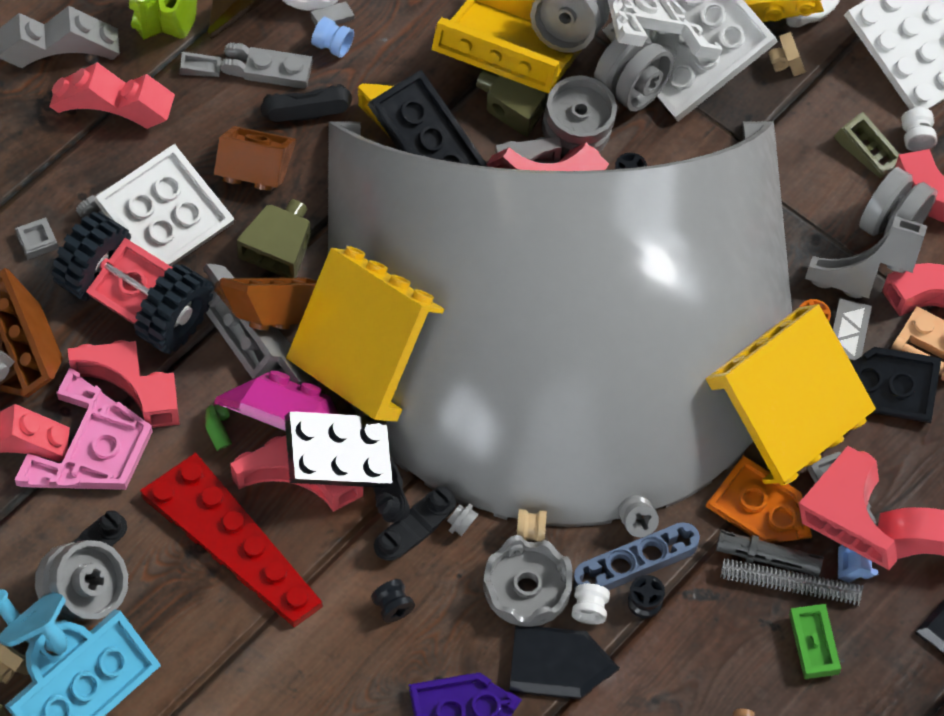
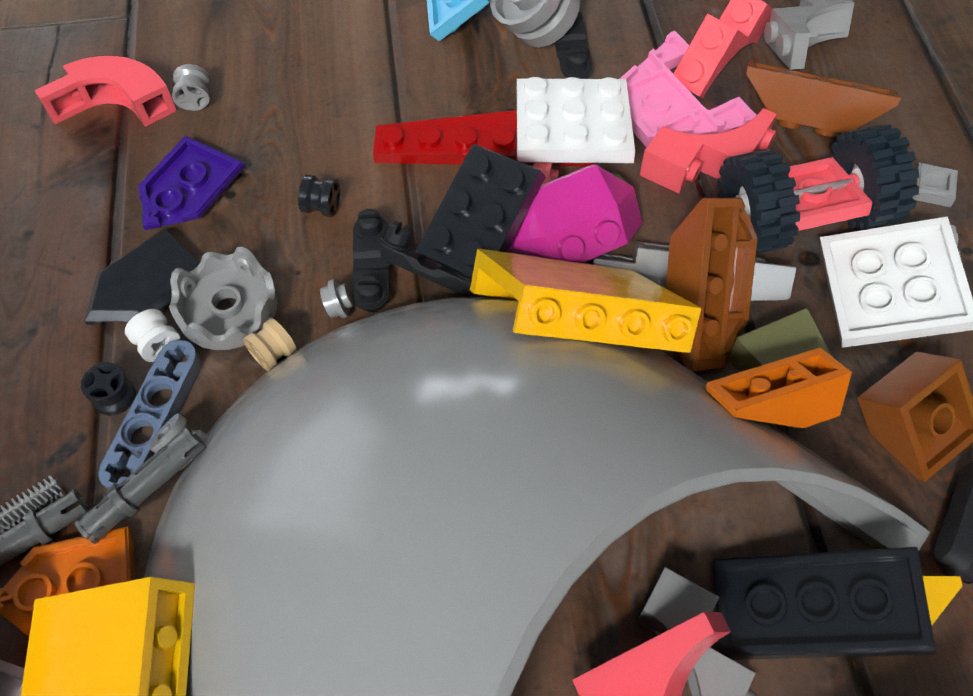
camera: 135 degrees right, 0 degrees up
none -> dark grey pin [75,426,206,544]
none -> white plate [517,77,635,163]
none -> orange slope [706,348,852,428]

